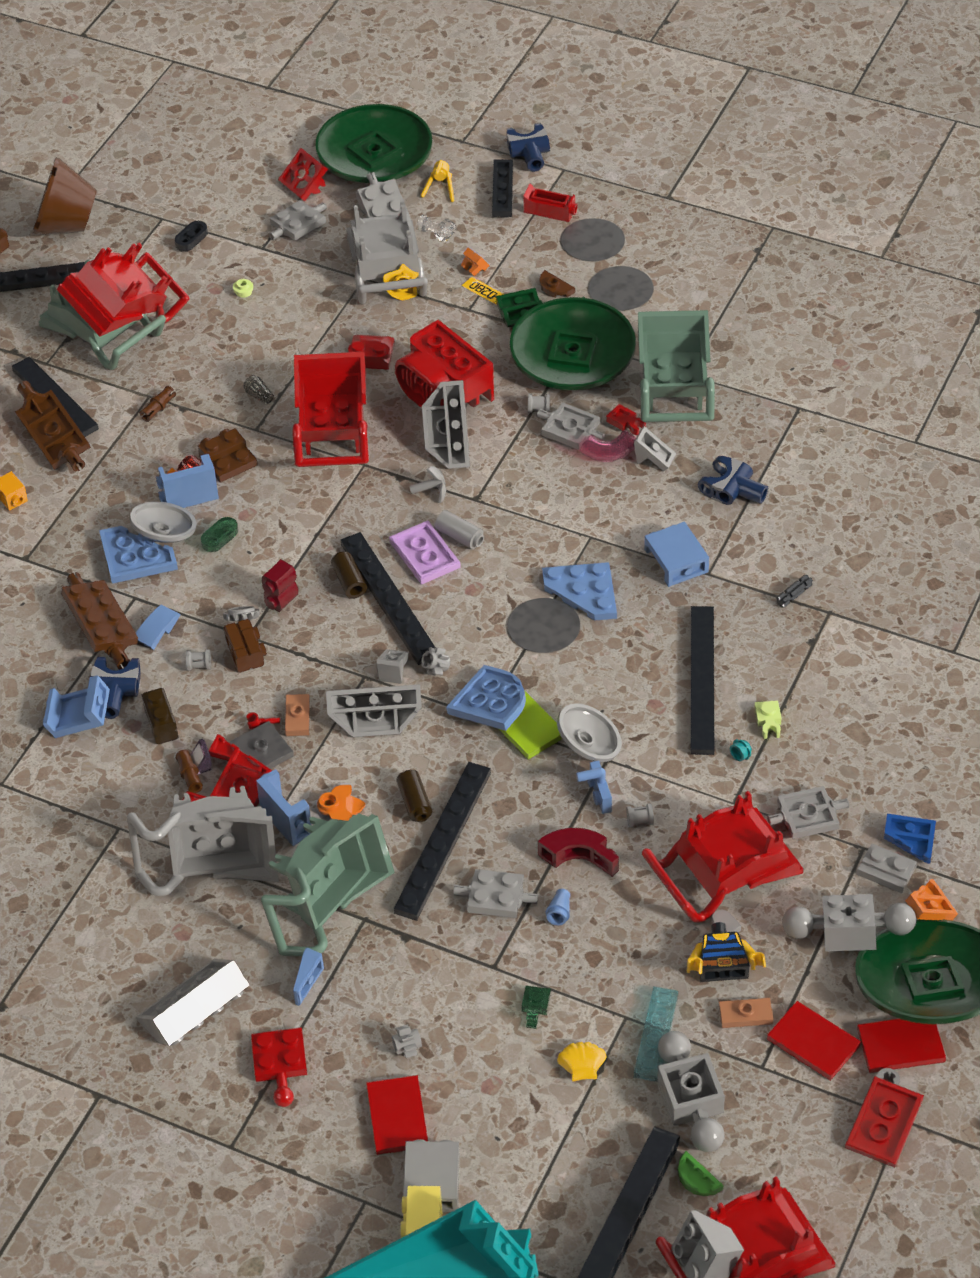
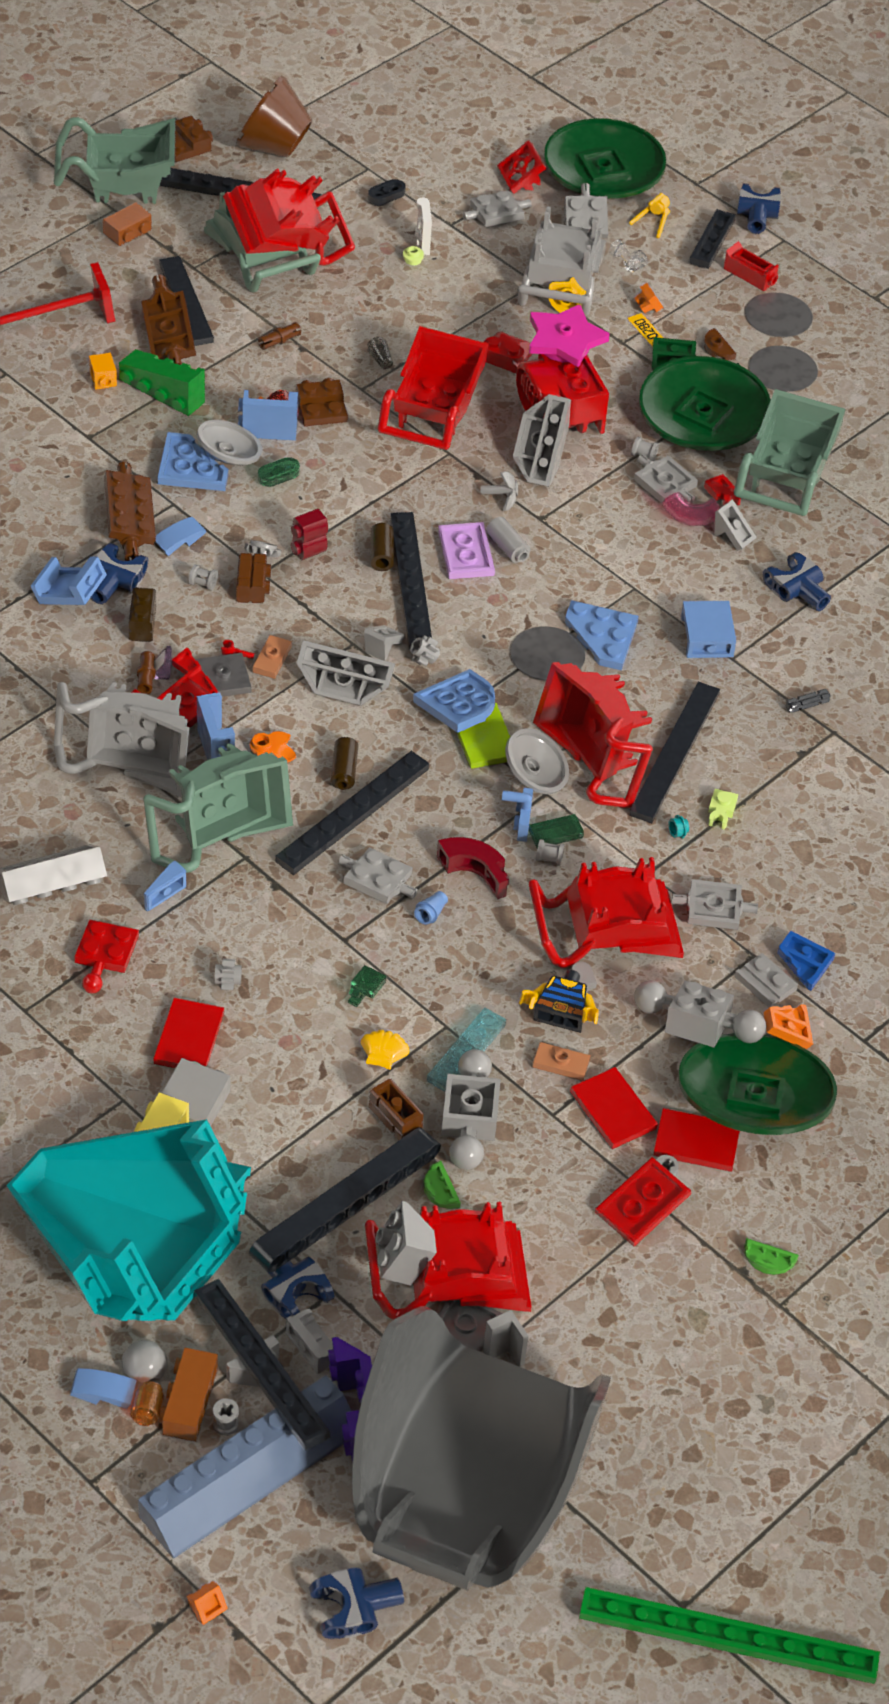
camera: 15 degrees right, 0 degrees up
none -> green wedge [119,349,205,417]
none -> reddish brown brick [369,1079,424,1140]
none -> white plate [415,198,432,255]
none -> dark pink plate [529,305,610,367]
none -> clear green tile [529,814,584,849]
none -> red piece [533,662,653,808]

